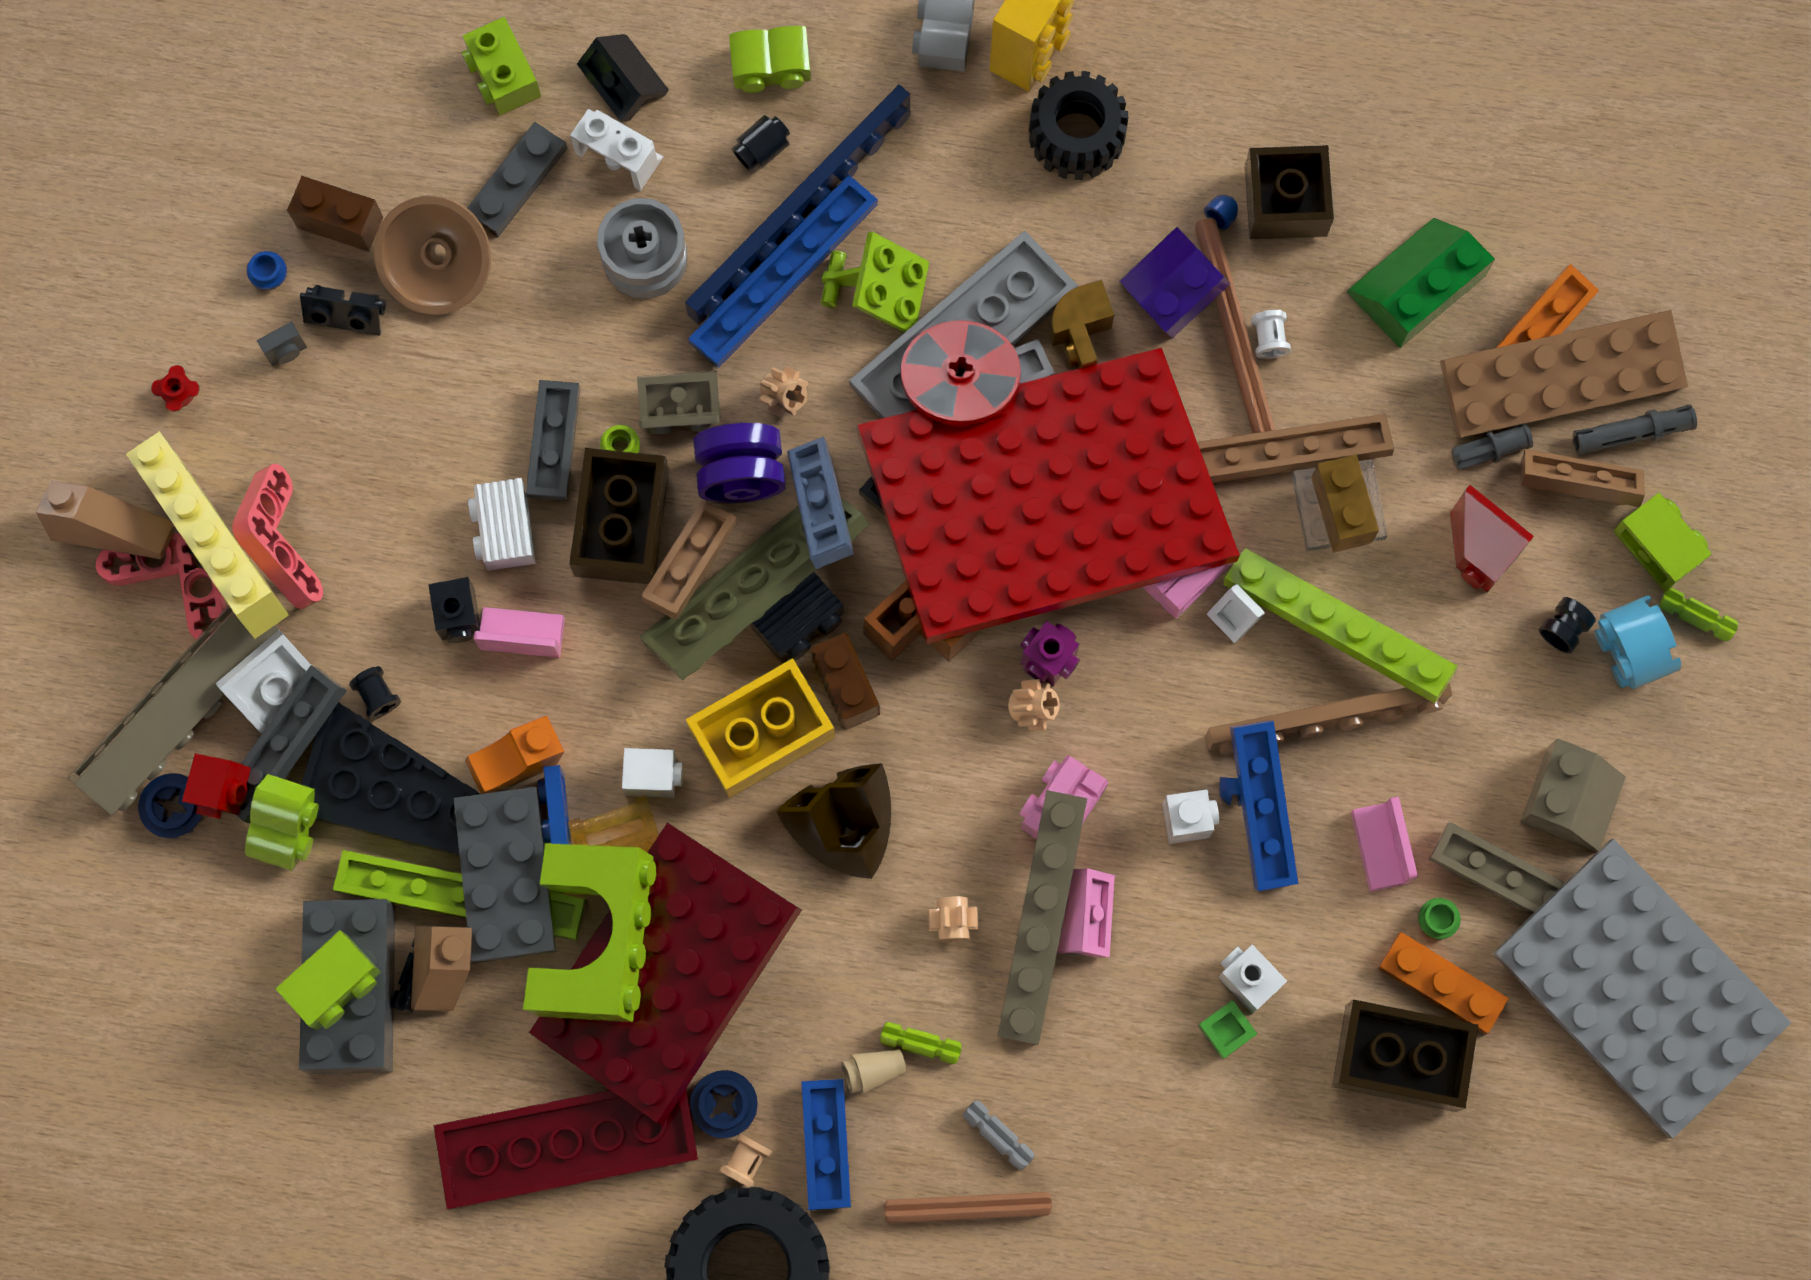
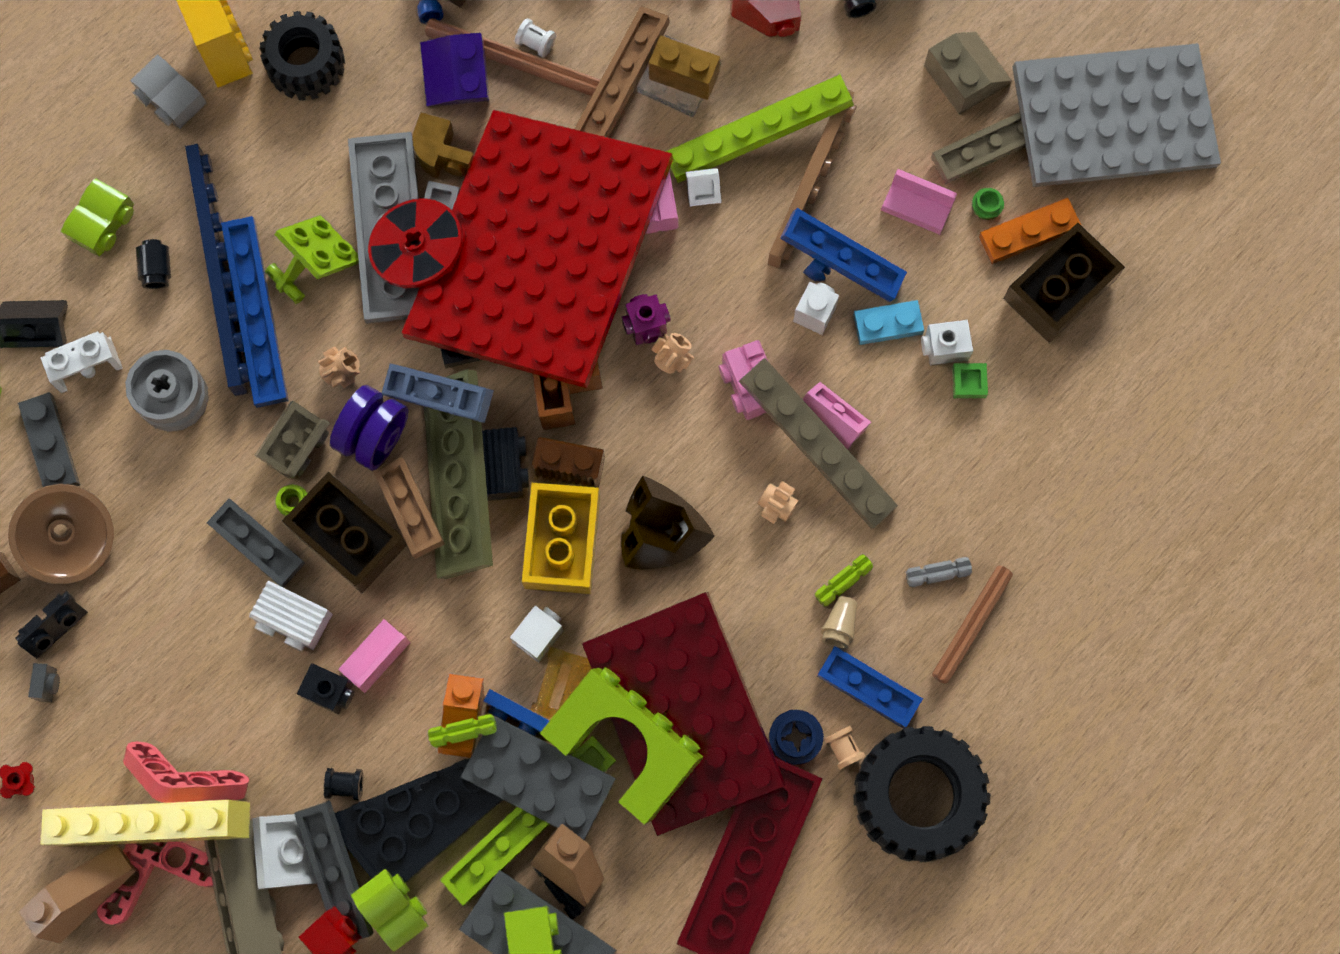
camera: 55 degrees left, 0 degrees up
none -> lime axle [428,714,497,748]
none -> medium azure plate [853,300,924,345]

